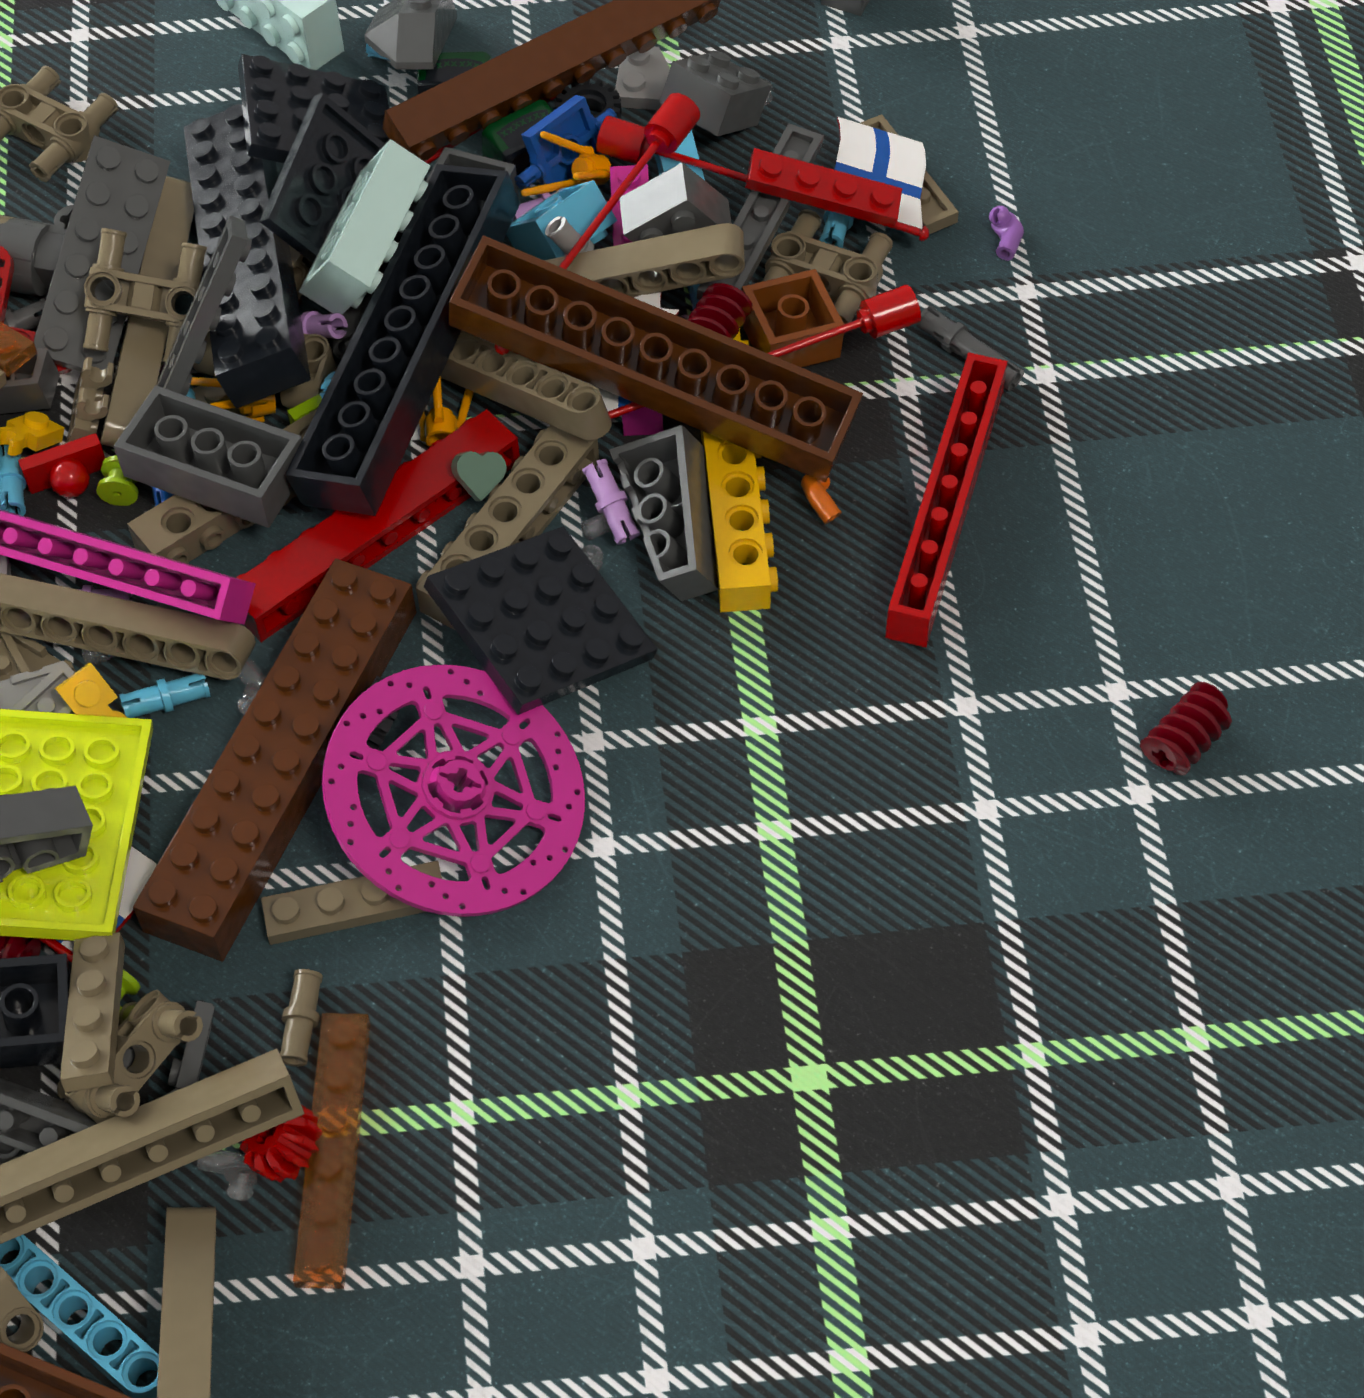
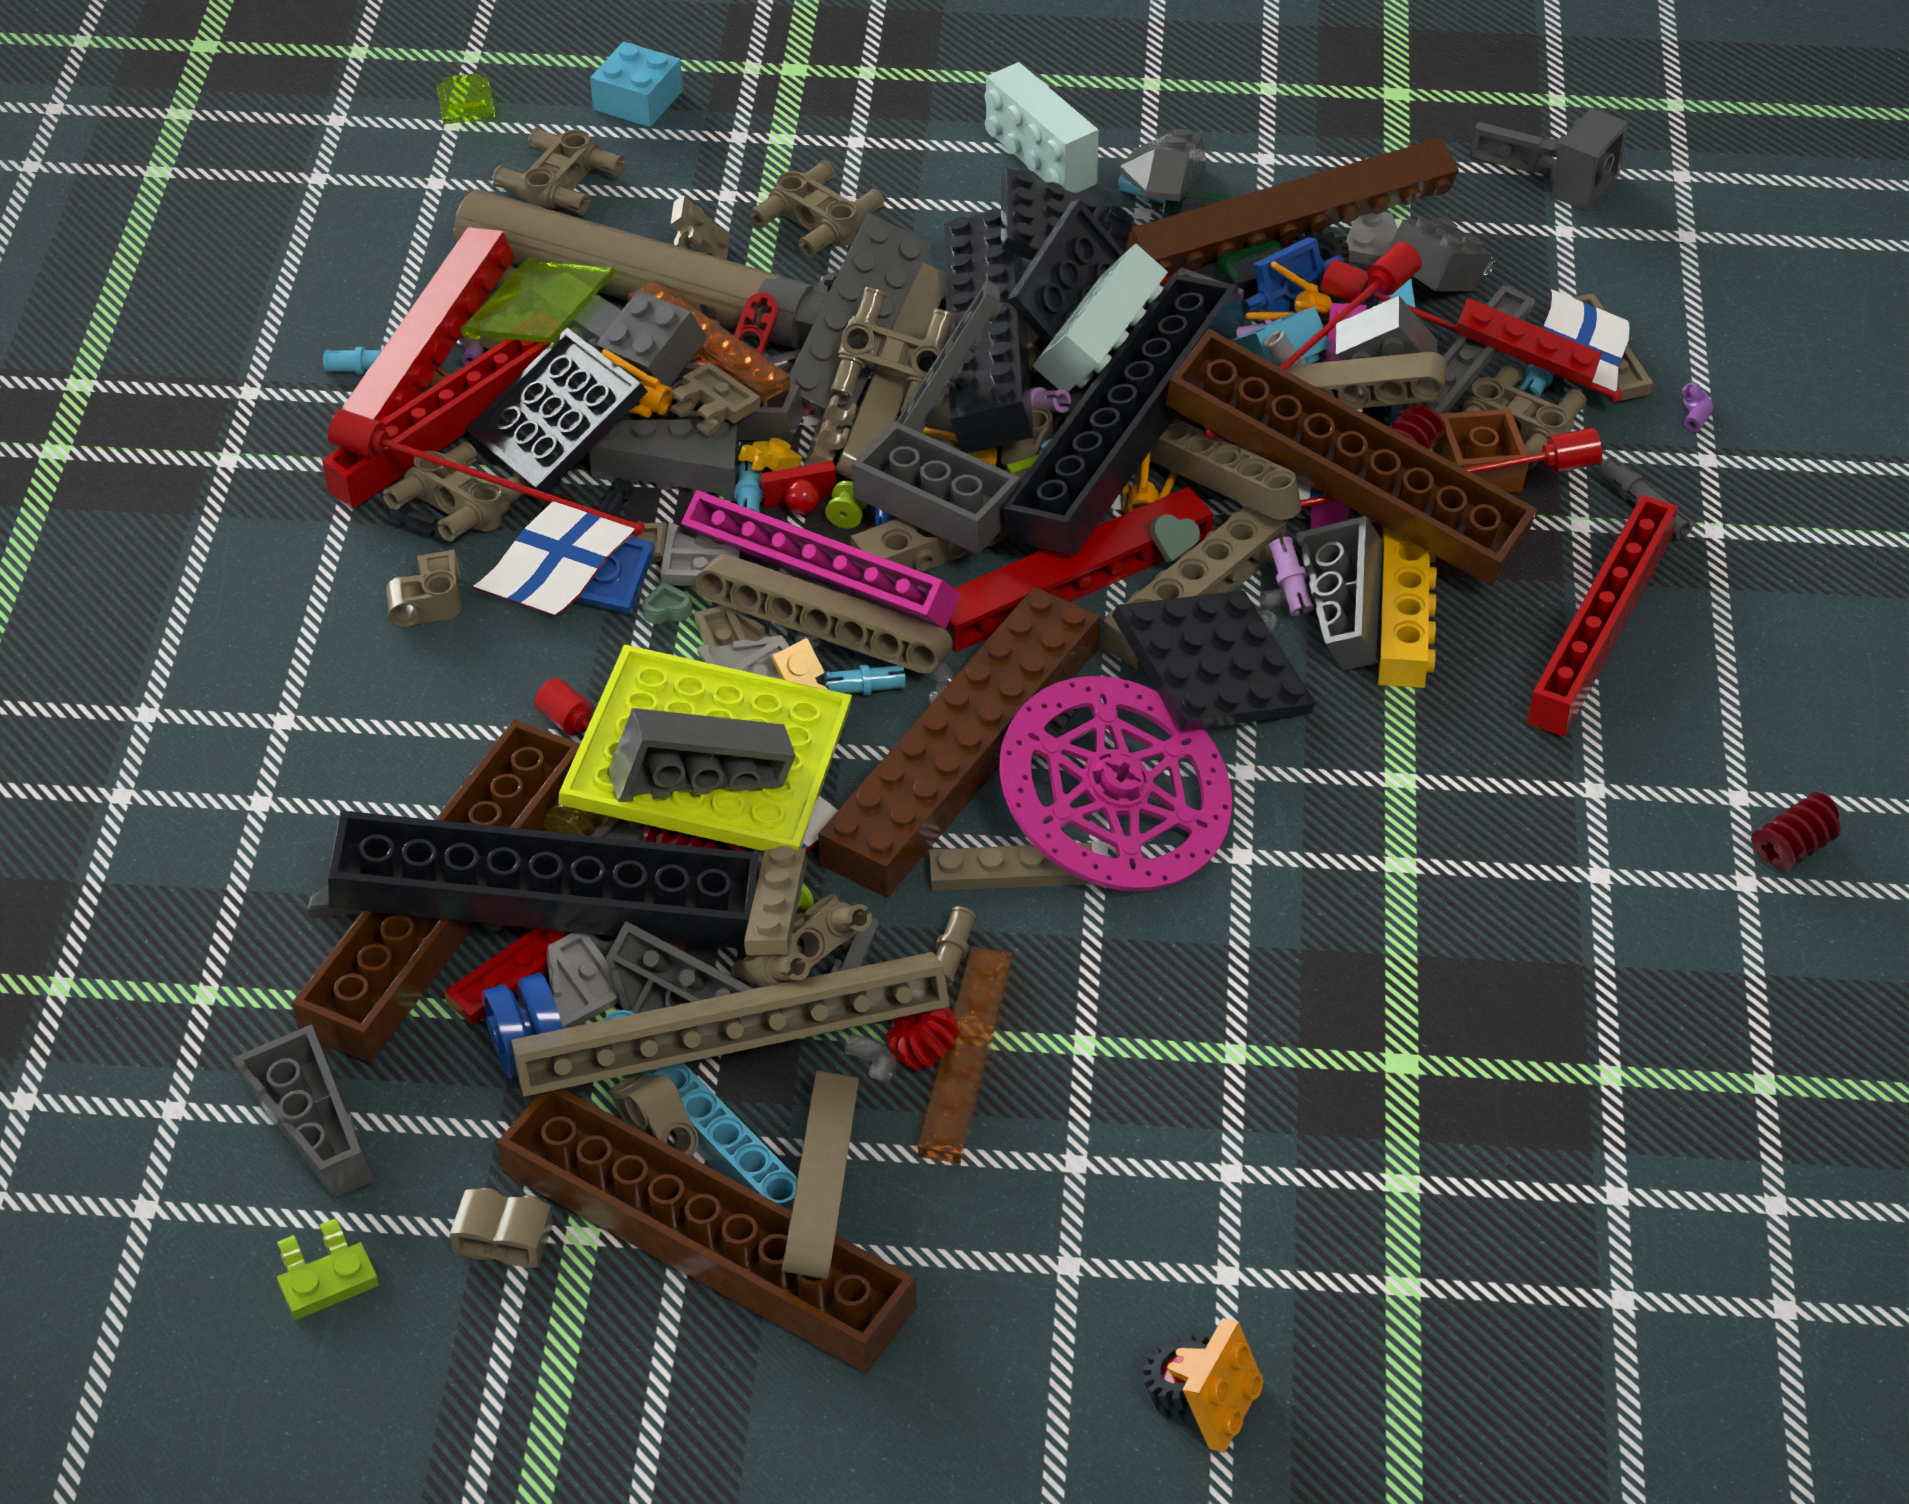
camera: 10 degrees right, 10 degrees down
orange arm [801,474,842,524] -> none

